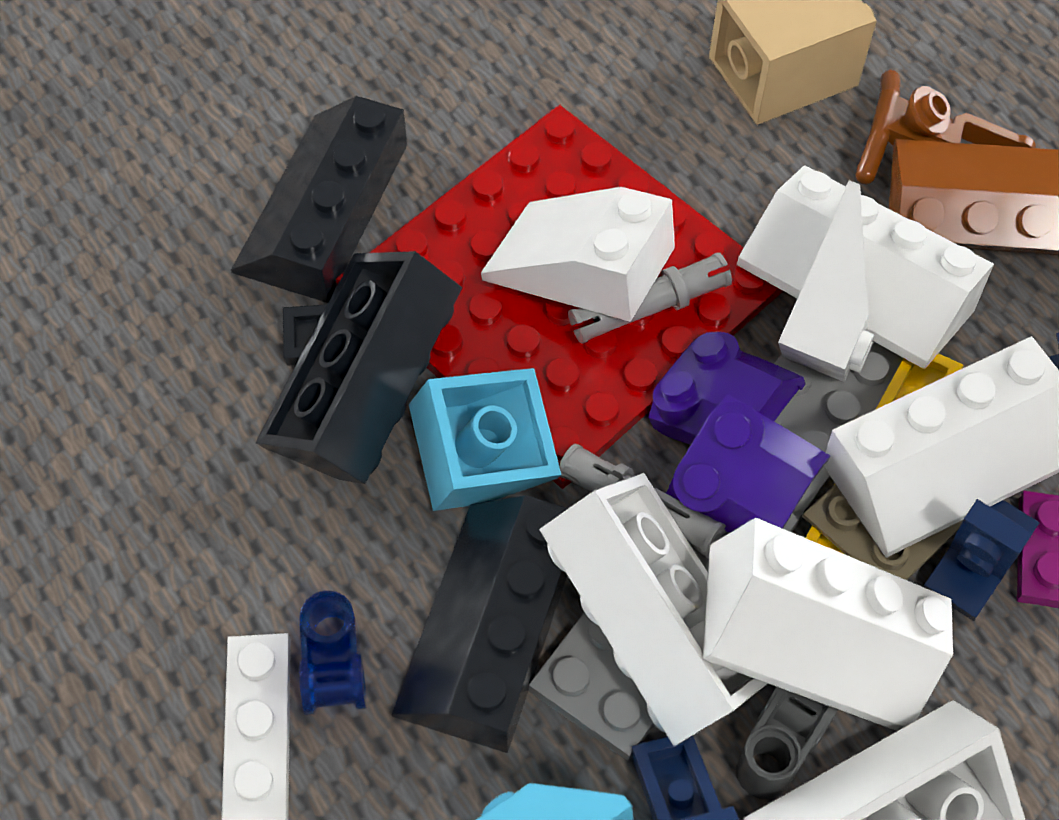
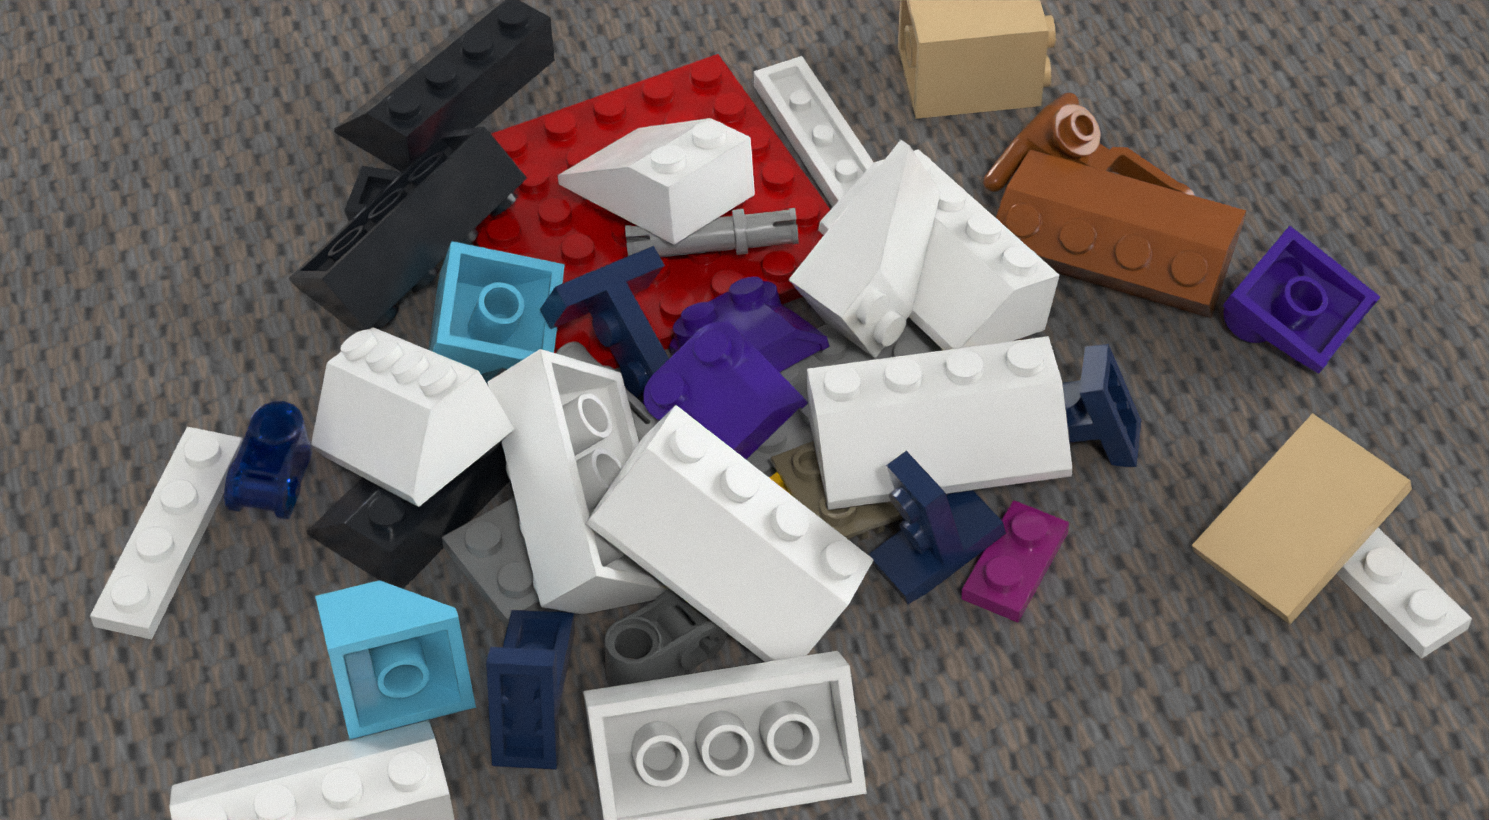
camera: 20 degrees right, 10 degrees down
none -> white slope [311,327,515,507]
none -> dark blue bracket [540,246,669,403]
none -> white plate [754,56,874,208]

